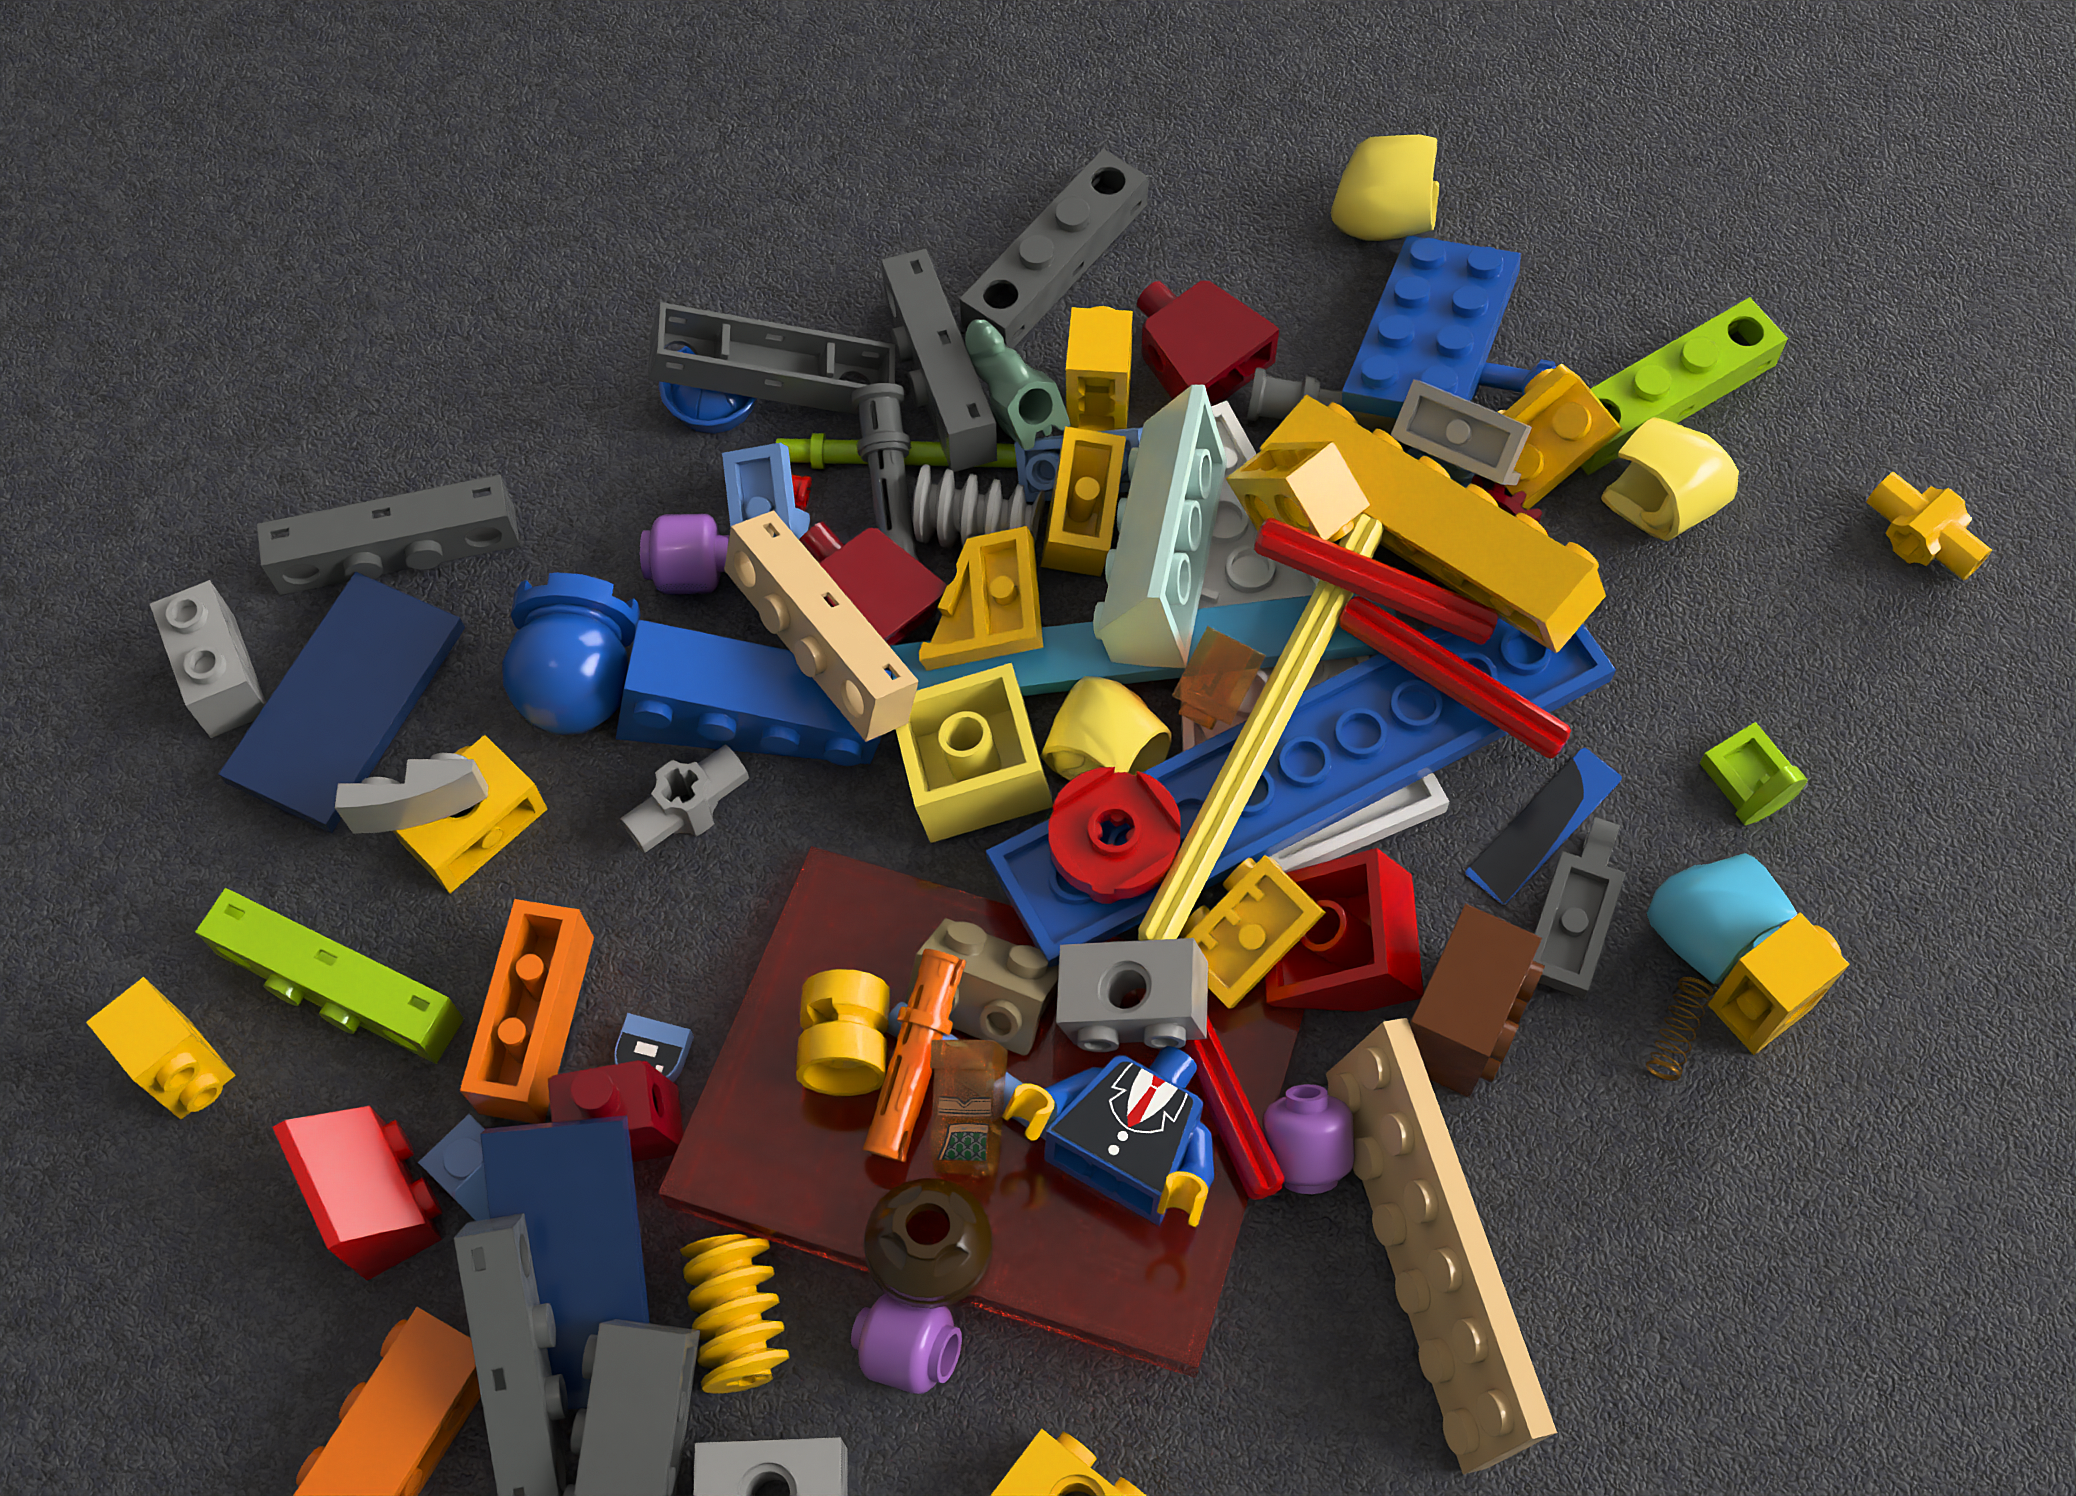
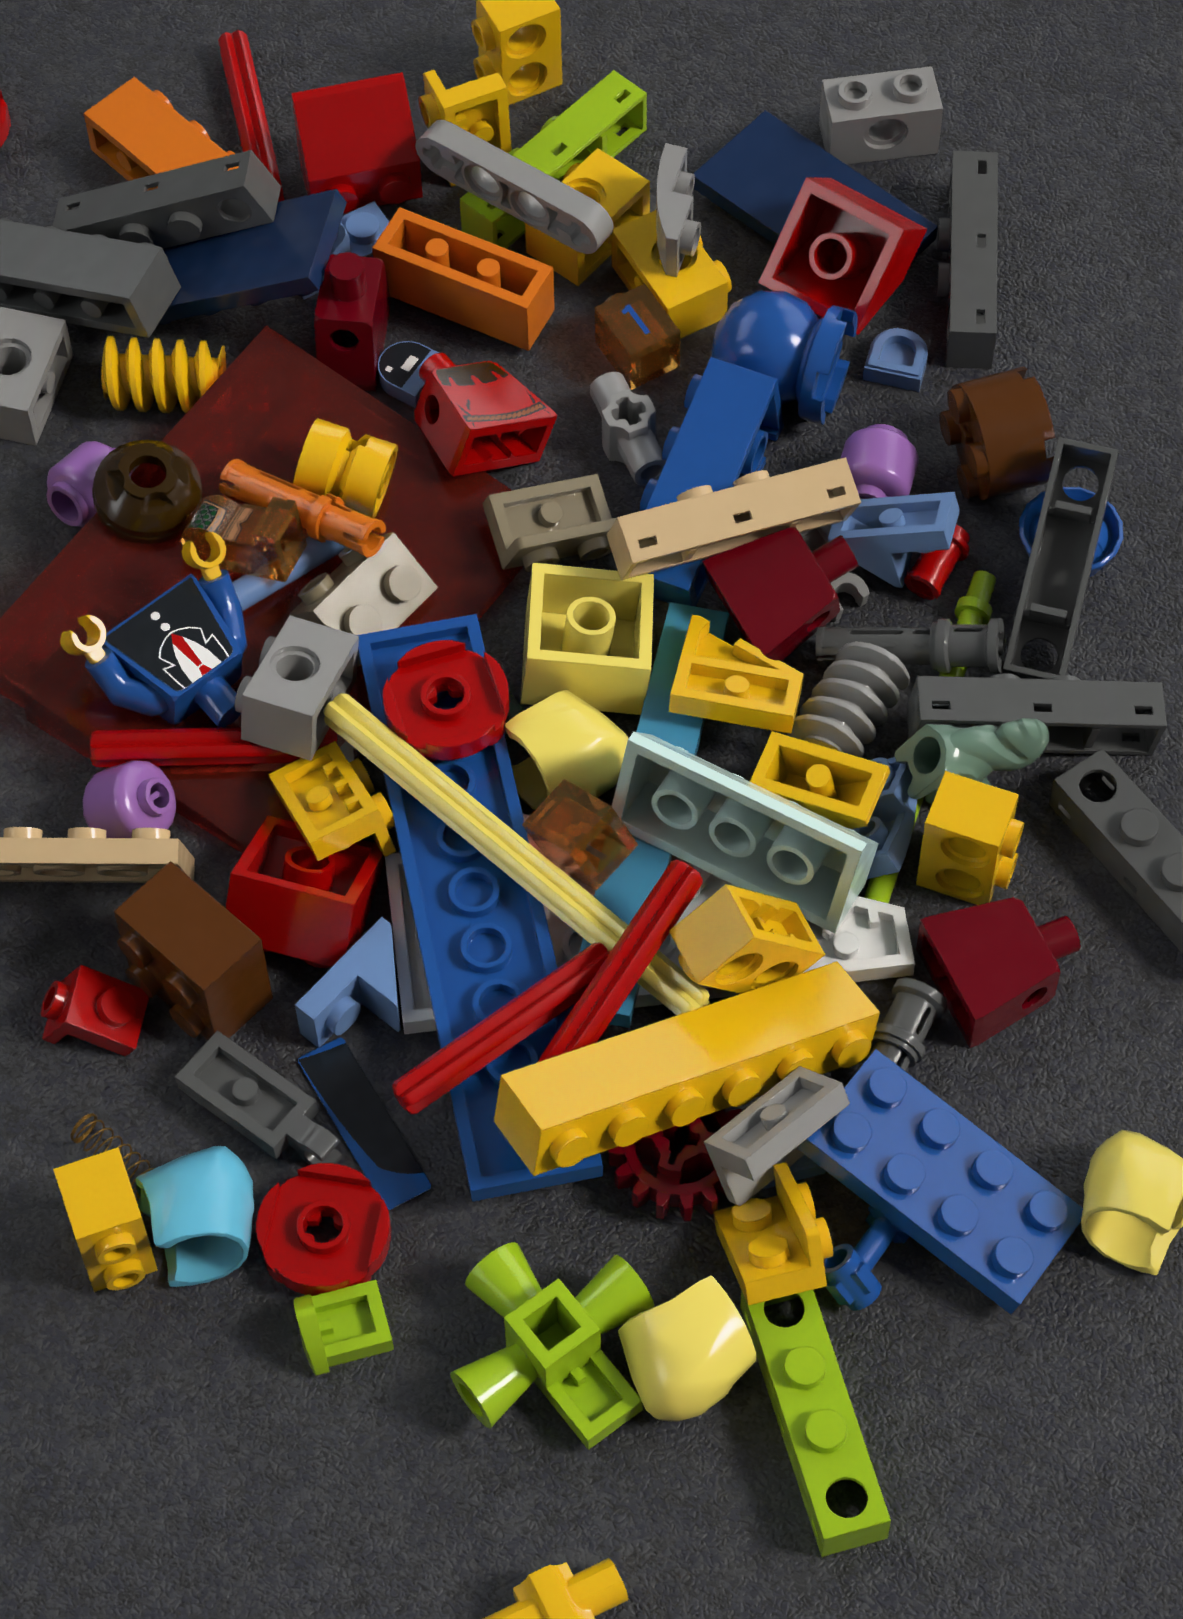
camera: 105 degrees right, 5 degrees down
none -> red bracket [41,965,149,1057]
none -> red axle [218,30,284,202]
none -> red plate [256,1163,391,1296]
none -> medium blue slope [295,917,401,1048]
none -> red torso [414,353,558,476]
none -> light grey beam [415,120,614,254]
none -> yellow bracket [418,69,512,187]
none -> lime brick [450,1242,655,1450]
none -> dark tan bracket [482,474,617,572]
none -> yellow brick [524,148,650,286]
none -> clear orange brick [595,284,681,390]
none -> red slope [758,177,927,335]
none -> medium blue tile [863,328,928,392]
none -> reddish brown brick [939,366,1055,500]

